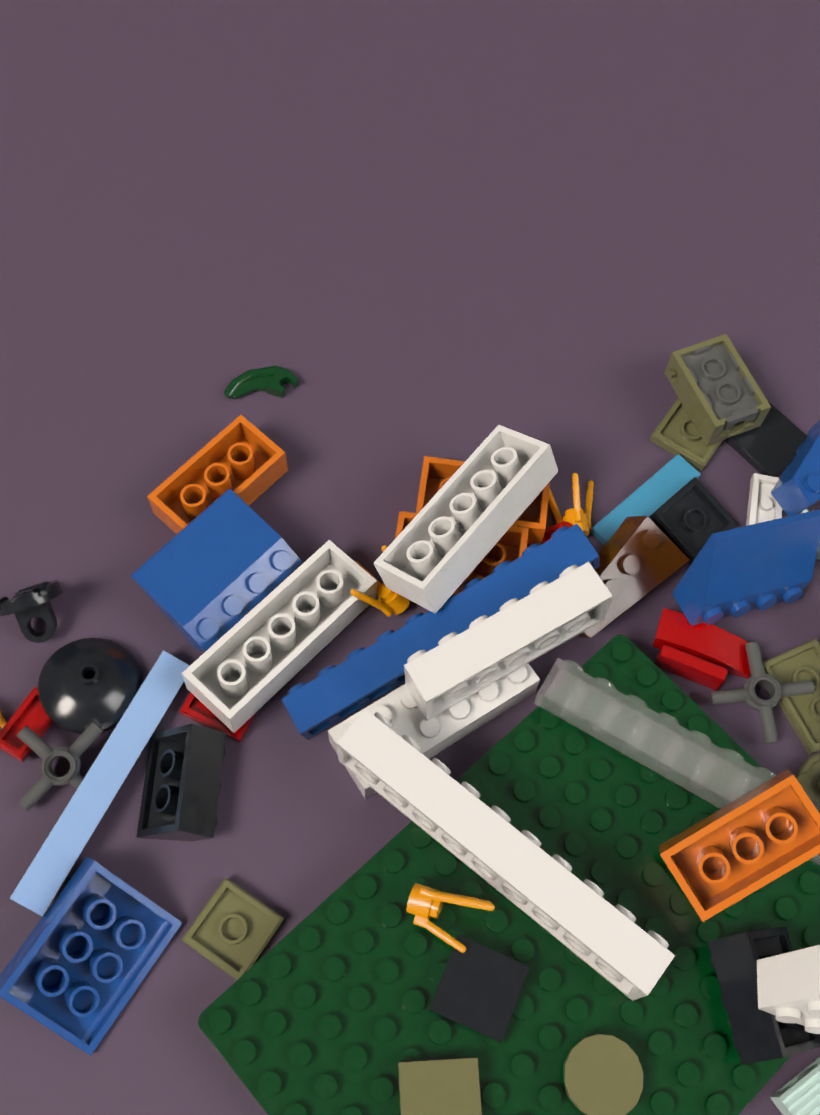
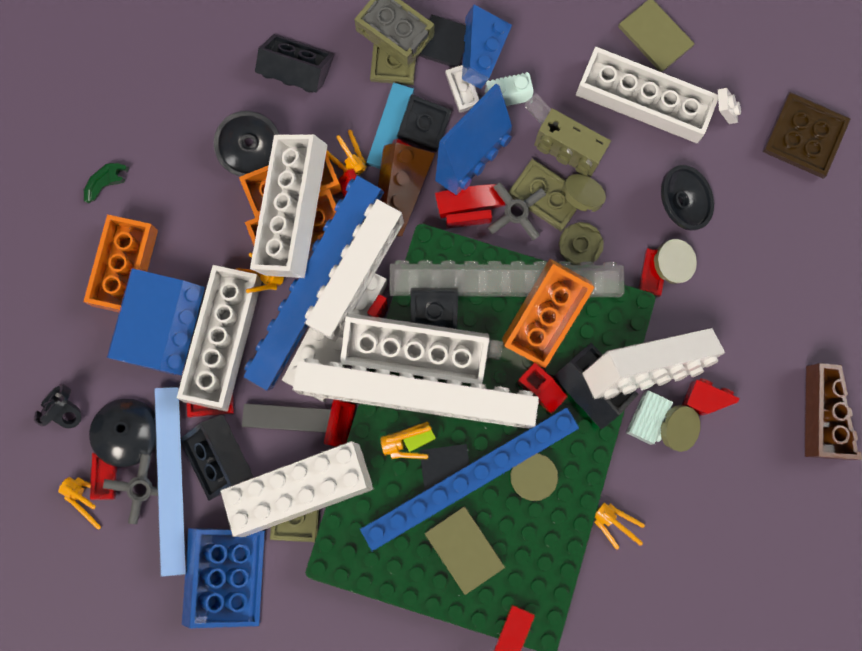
camera: 30 degrees left, 15 degrees up
none -> black dish [214,110,280,176]
none -> white brick [221,442,373,537]
none -> dark grey tile [242,404,331,433]
none -> black slope [255,34,334,93]
none -> red tile [324,399,356,447]
none -> white brick [340,313,489,384]
none -> blue plate [360,408,579,551]
none -> red tile [367,295,388,318]
none -> lime piece [403,425,436,452]
none -> black tile [411,288,458,329]
none -> clear piece [486,340,503,360]
none -> red slope [516,363,567,414]

